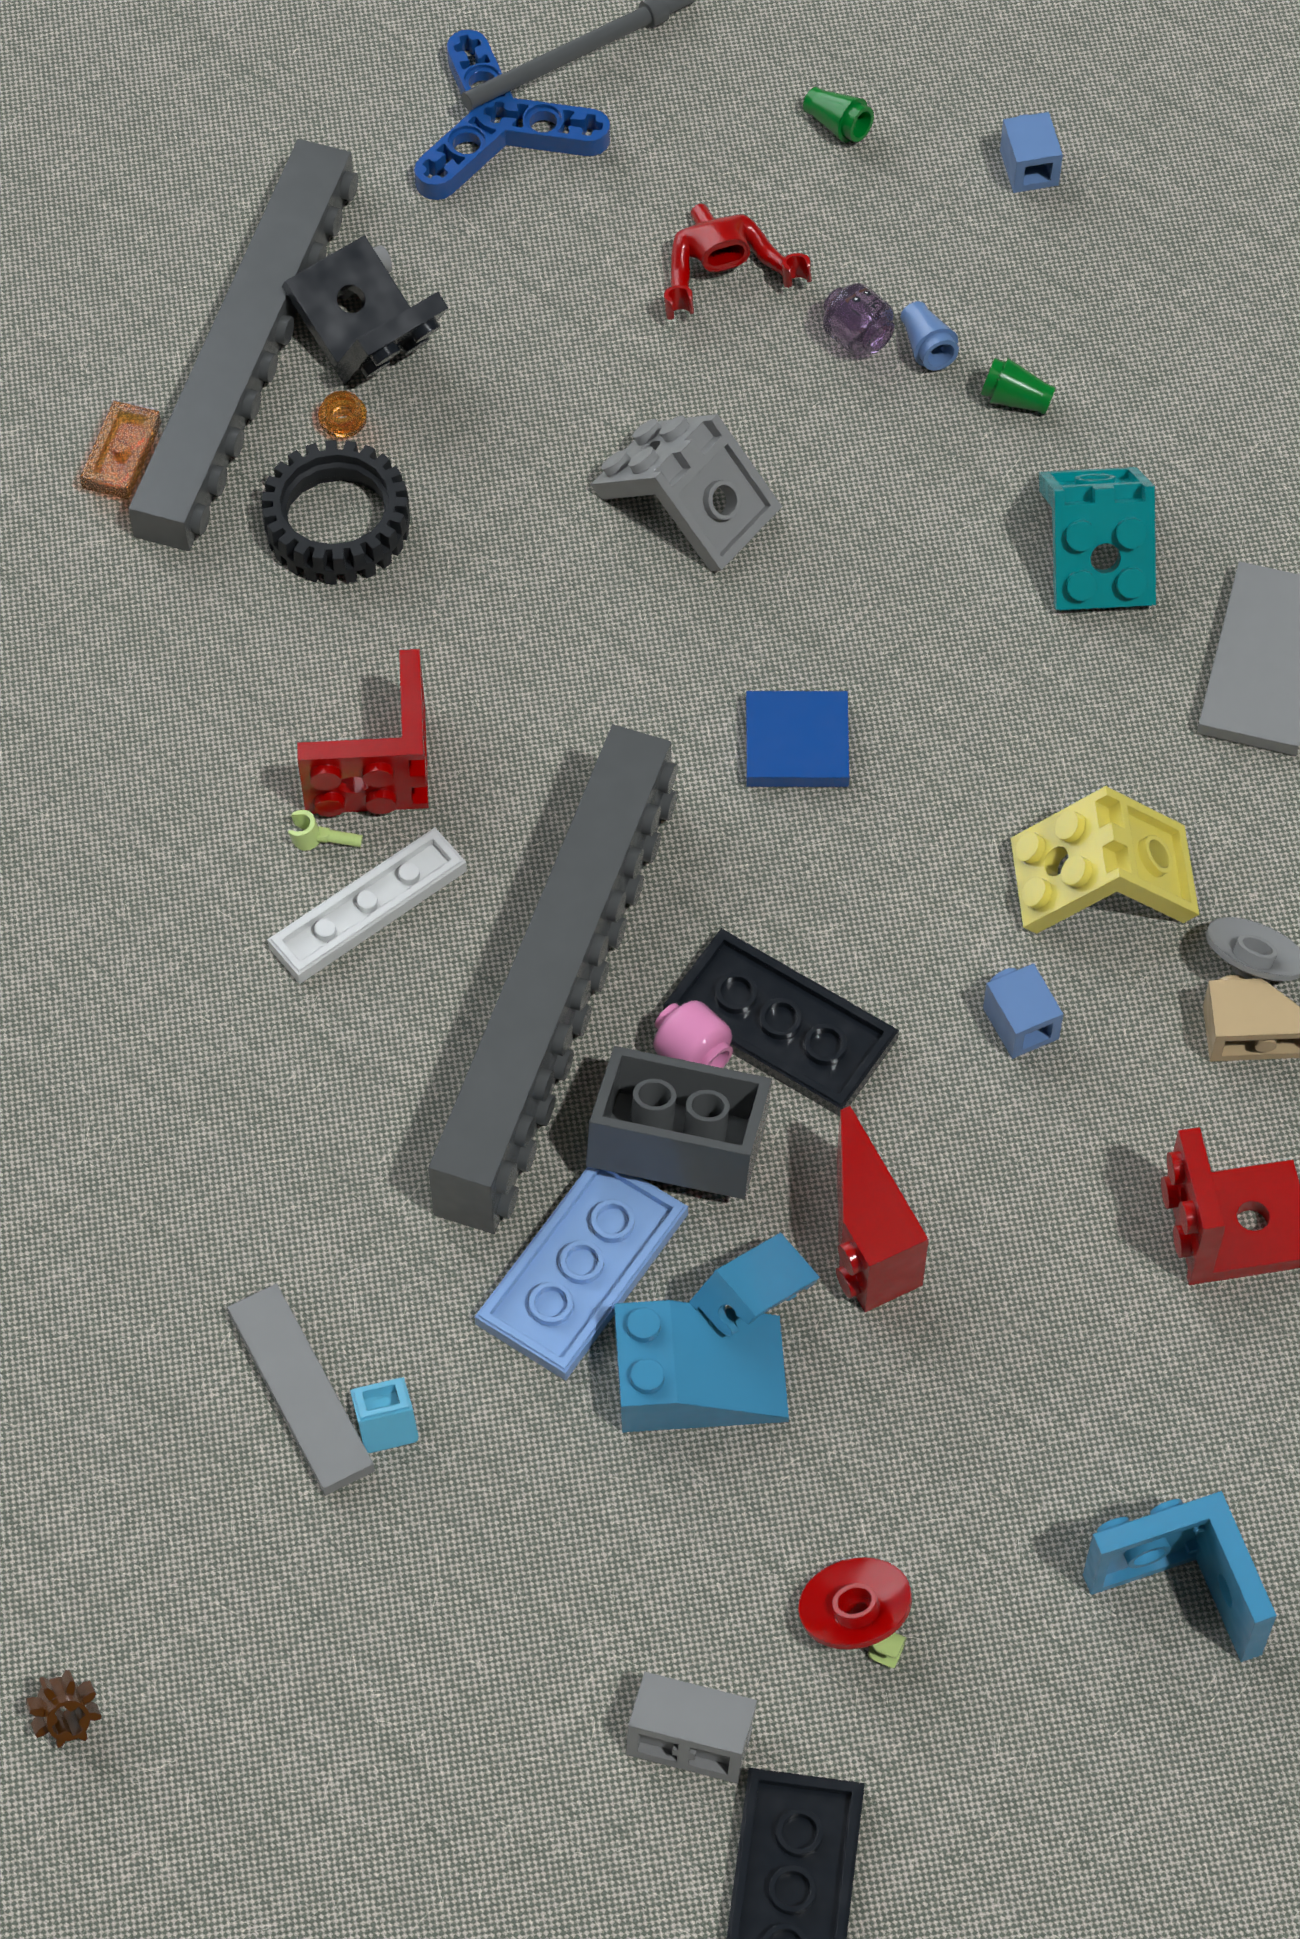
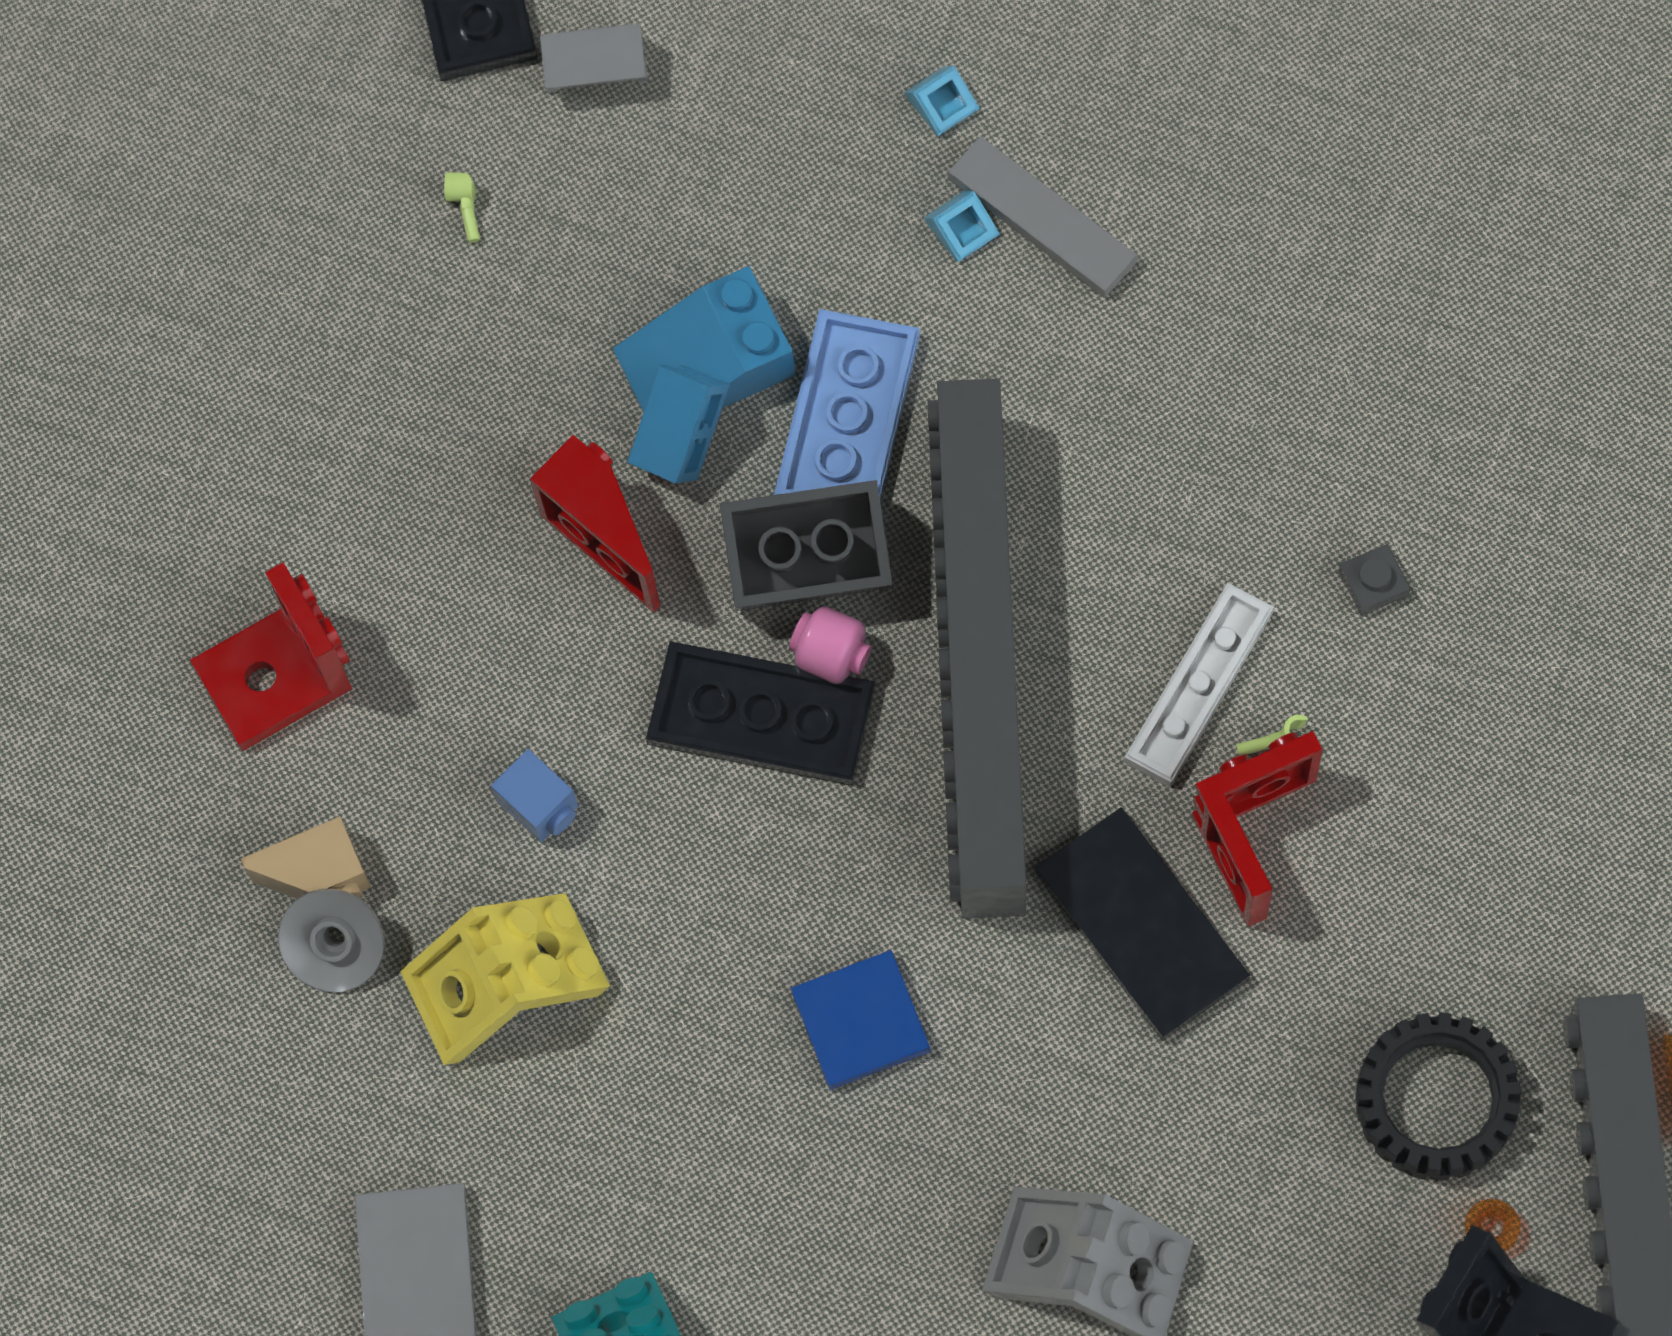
camera: 165 degrees right, 10 degrees up
red dish [798,1557,912,1650] -> none
dark azure bracket [1083,1491,1277,1662] -> none
none -> medium azure slope [904,65,980,136]
none -> black tile [1035,807,1250,1042]
none -> dark grey plate [1339,544,1410,616]

